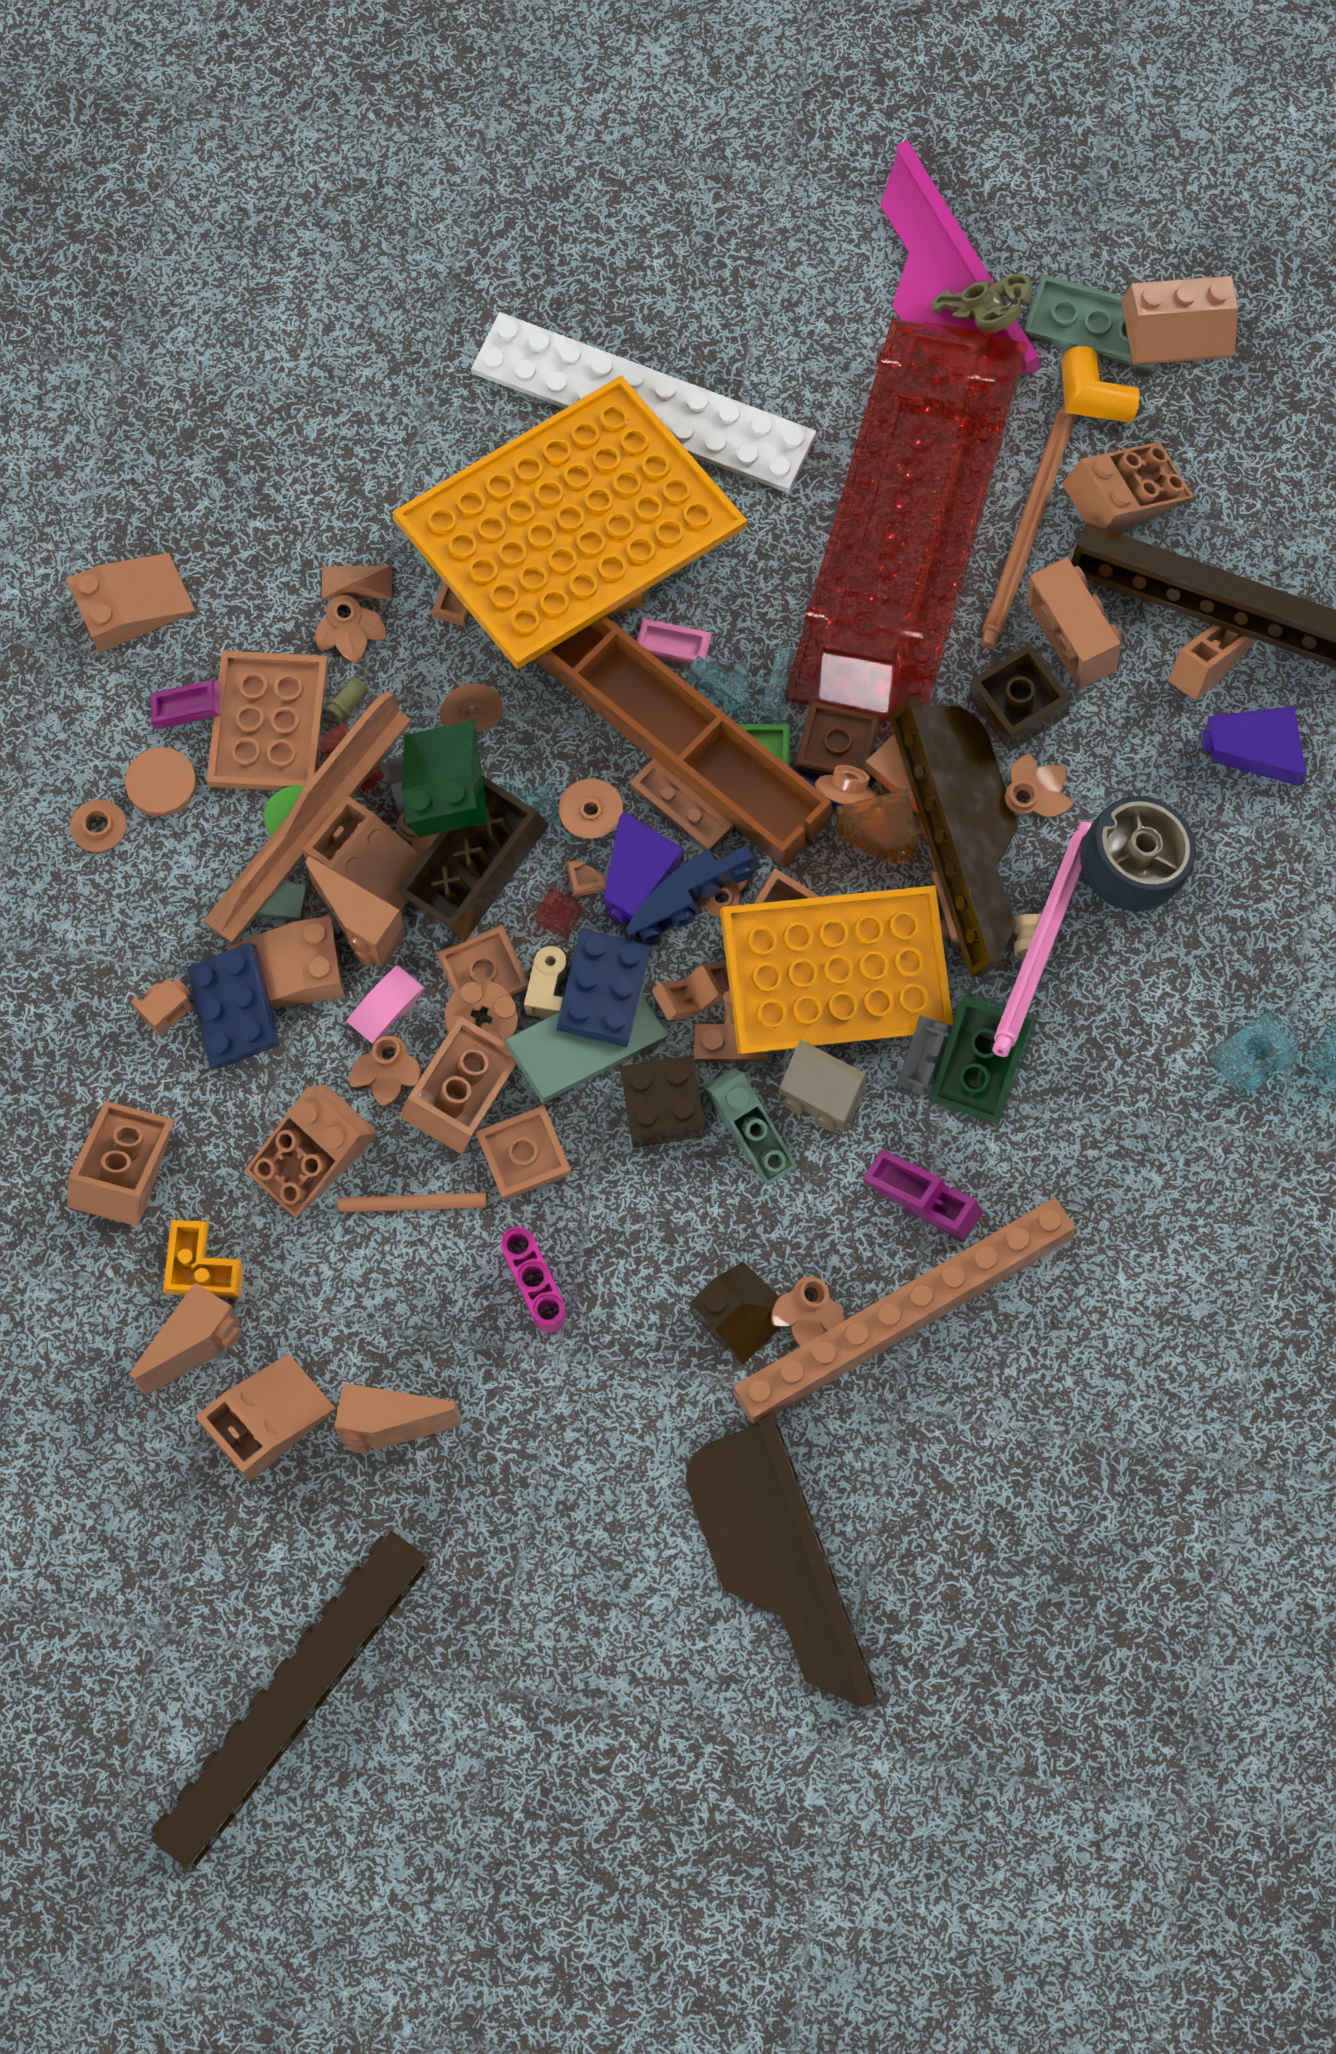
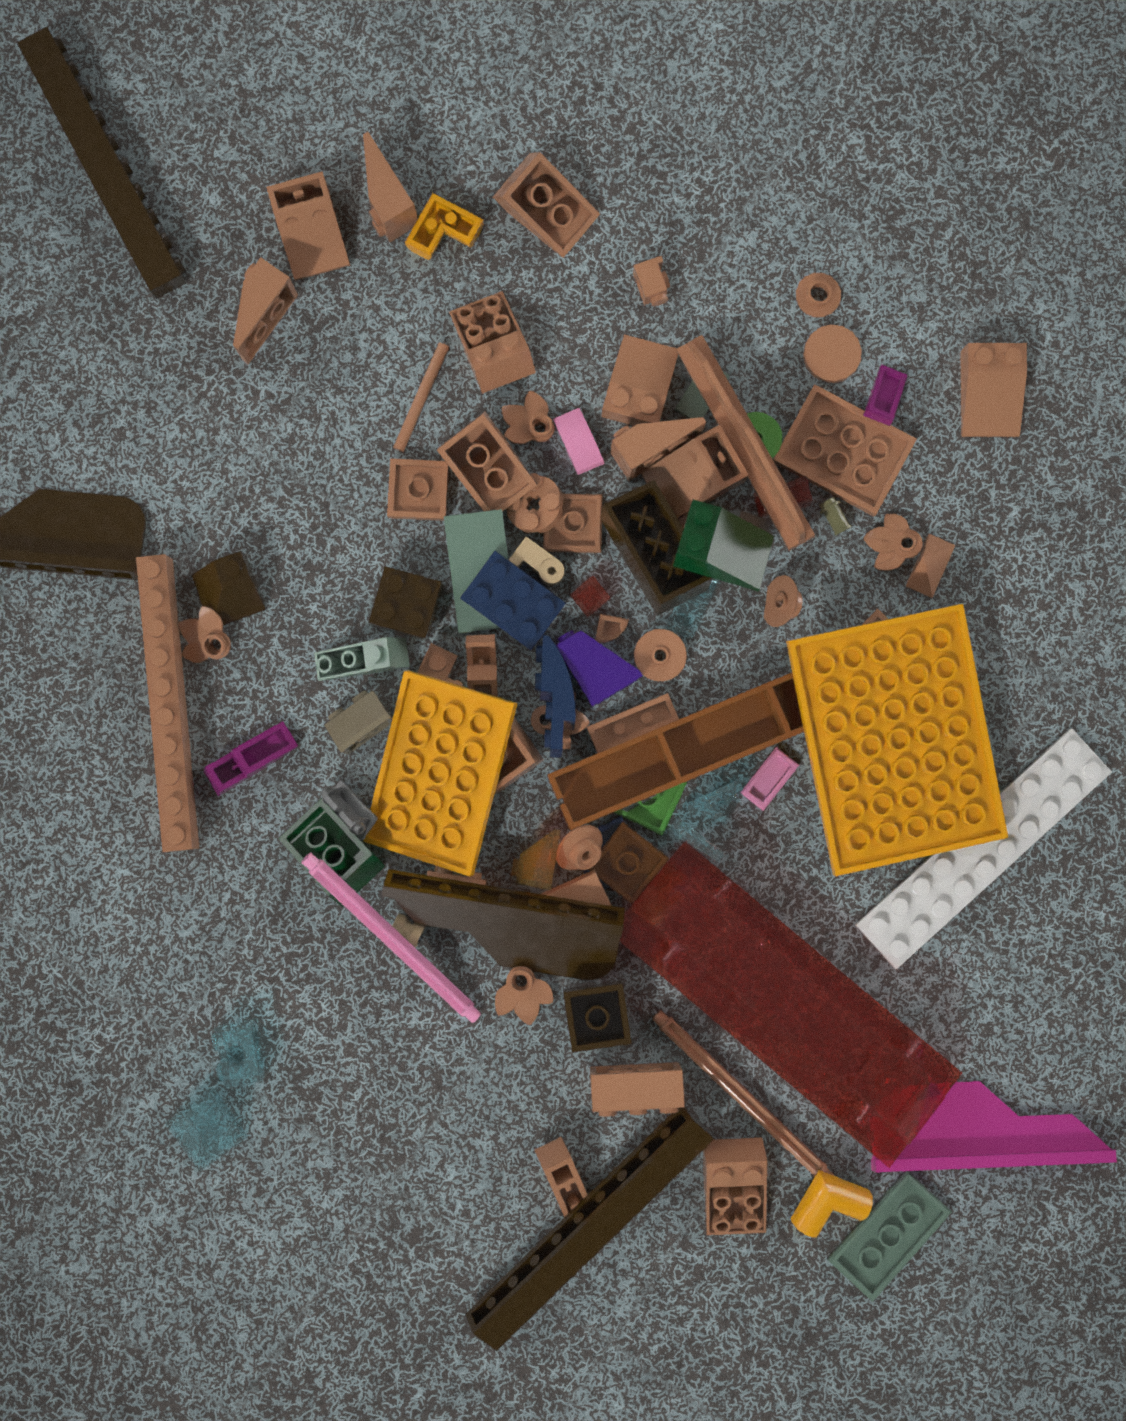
camera: 105 degrees right, 15 degrees up
dark blue plate [187,942,280,1069] -> none
dark pink beam [501,1227,567,1333] -> none
olive animal [931,274,1033,334] -> none
wheel [1080,795,1196,912] -> none
nougat slope [1121,276,1238,365] -> none
dark purple slope [1201,706,1306,785] -> none

